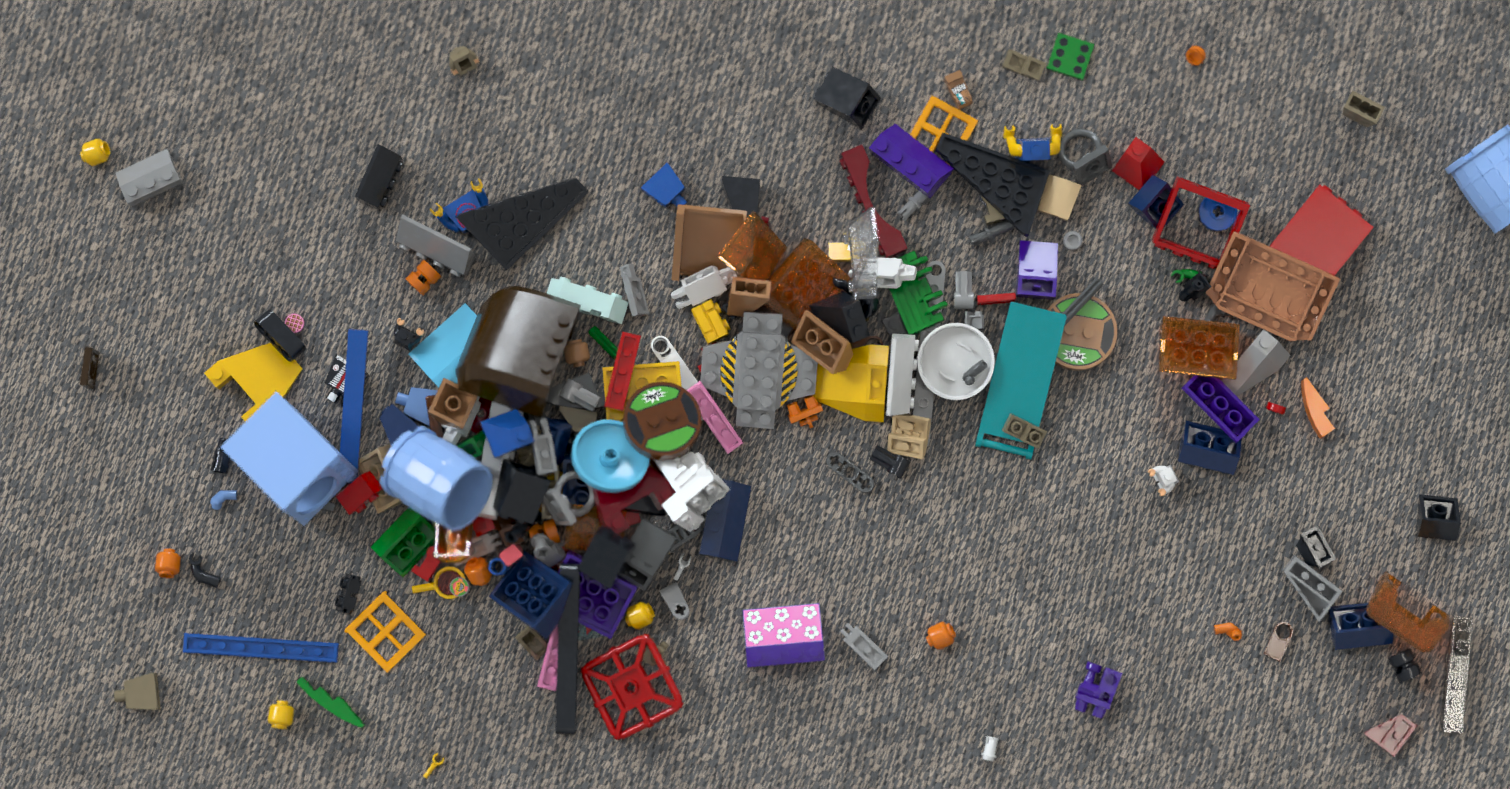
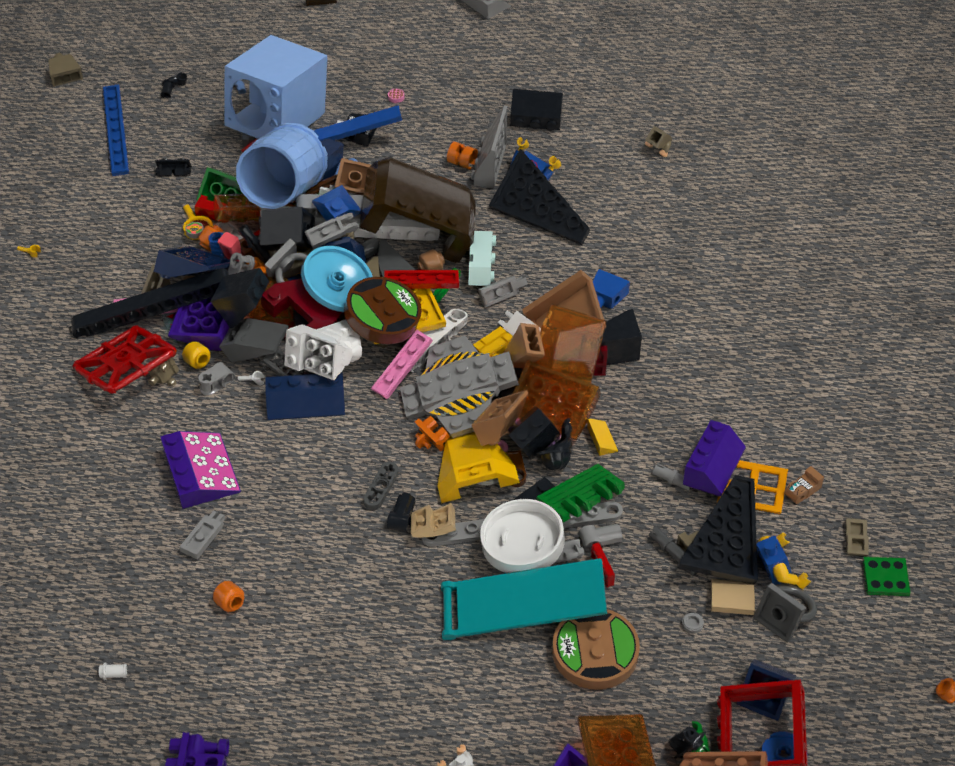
camera: 75 degrees right, 35 degrees down
orange head [155,548,181,578] -> none
yellow wedge [204,343,302,422] -> none
black beam [254,309,306,362] -> none
yellow head [268,700,294,729] -> none
green slope [296,677,366,728] -> none
light orange window [344,591,426,673] -> none
black piece [393,318,425,352] -> none
light grey piece [559,378,601,412] -> none
black slope [813,67,881,130] -> none
dark red arch [839,144,908,258] -> none
clear wedge [843,207,878,299] -> none
white hinge [848,257,917,289] -> none
white slope [886,333,919,416] -> none
dark grey arm [962,360,988,385] -> none
dark tan slope [1002,413,1047,449] -> none
slope [1016,240,1058,300] -> none
dark grey axle [1062,278,1103,325] -> none
red slope [1112,137,1164,190] -> none

